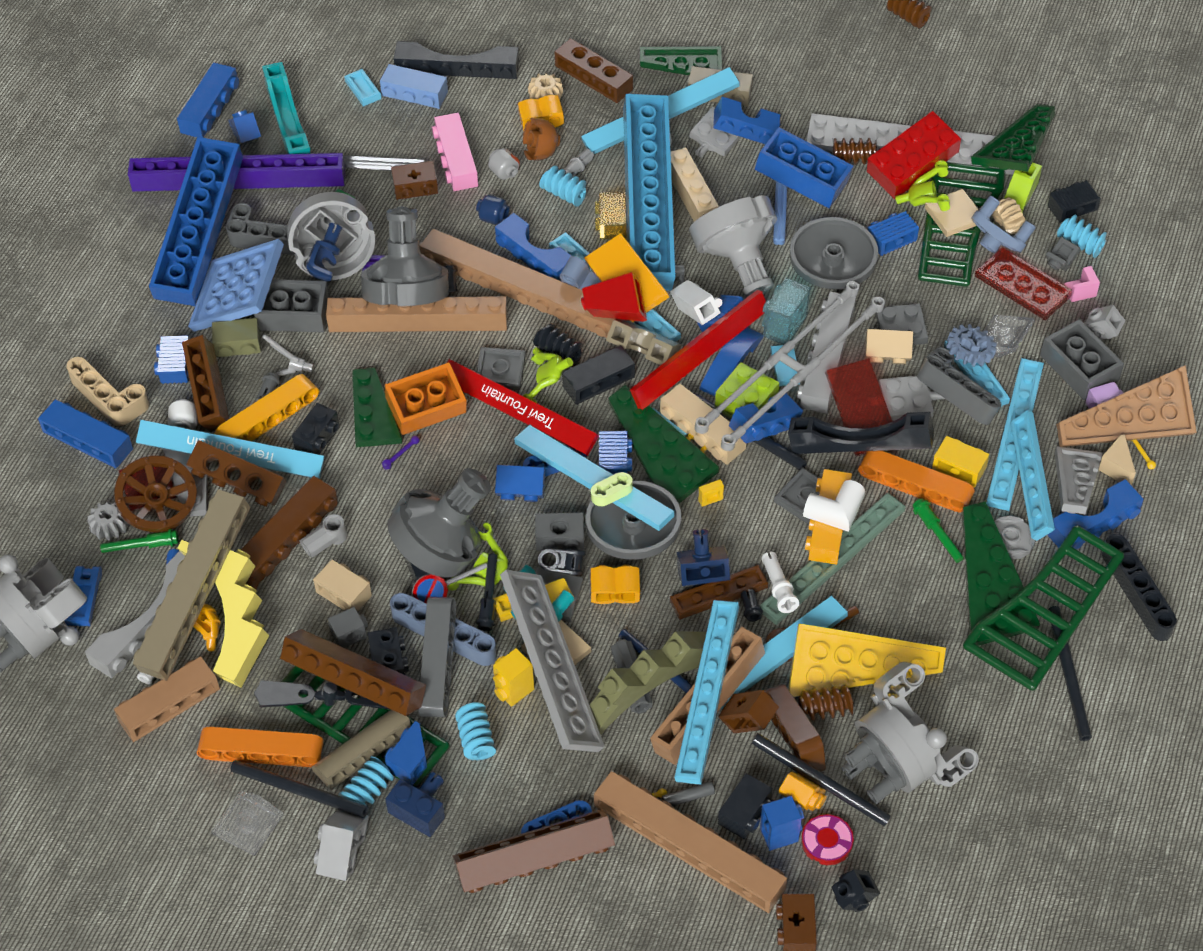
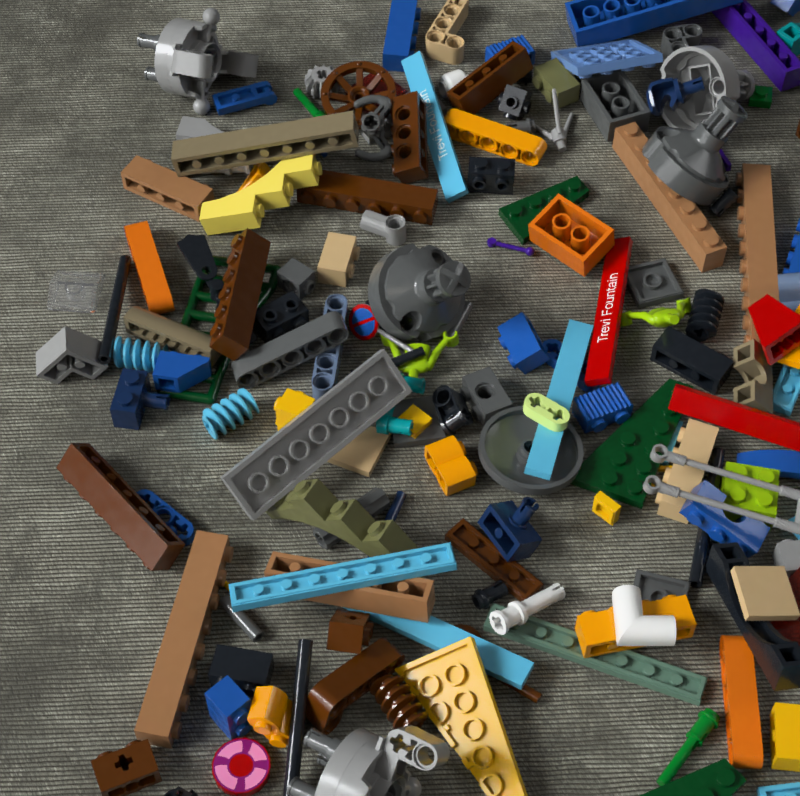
camera: 65 degrees right, 0 degrees up
none -> dark grey piece [354,95,392,162]
none -> black brick [498,84,532,120]
none -> tan tile [730,566,800,621]

